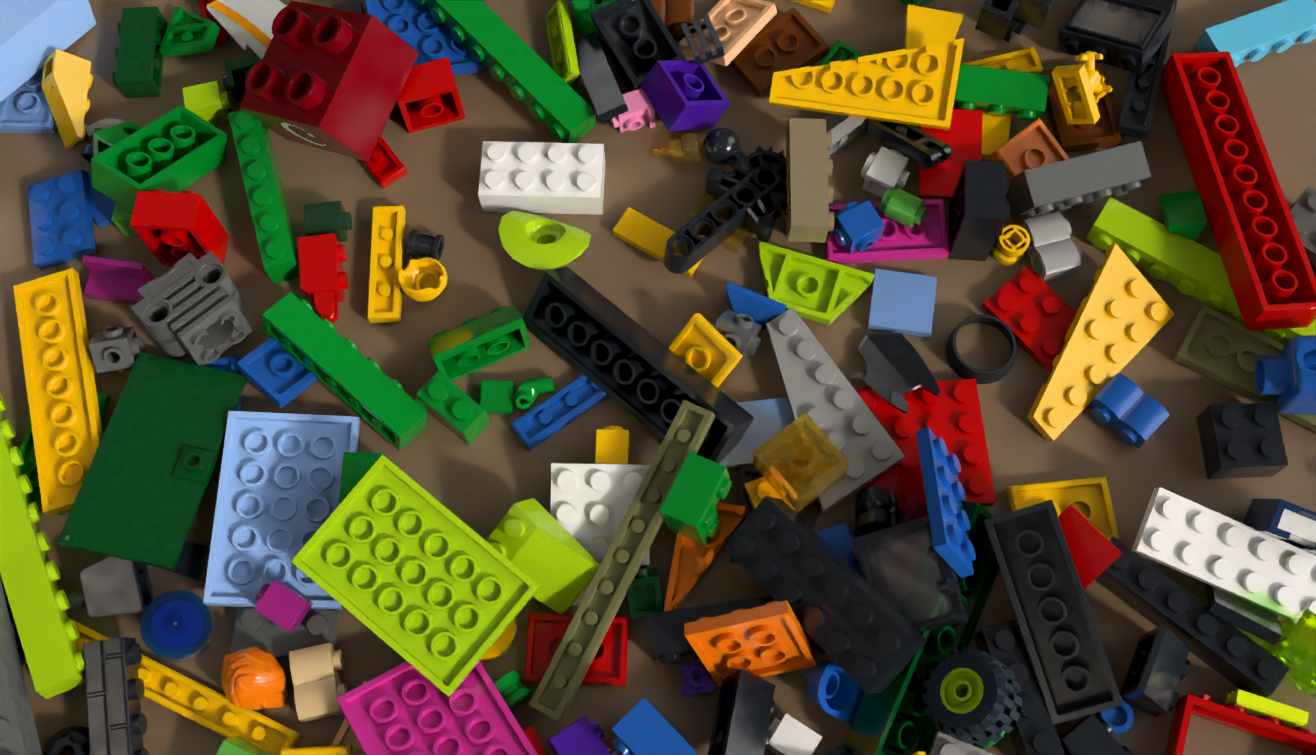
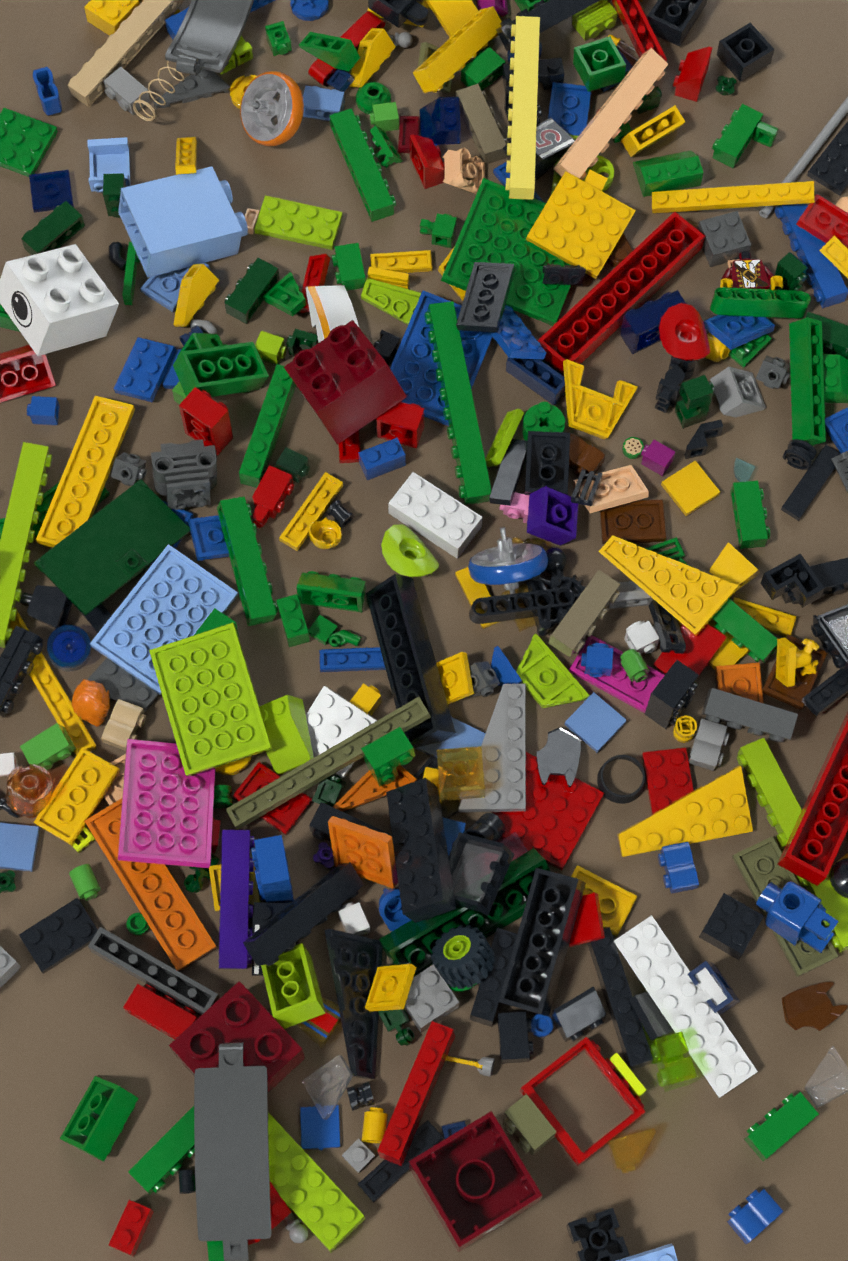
camera: 30 degrees right, 0 degrees up
magenta panel [82,255,155,305] -> none
magenta brick [254,580,314,632] -> none
blue plate [916,427,976,578] -> none
green slope [1158,191,1208,240] -> none
none -> blue brick [358,438,406,480]
none -> wheel [468,527,548,594]

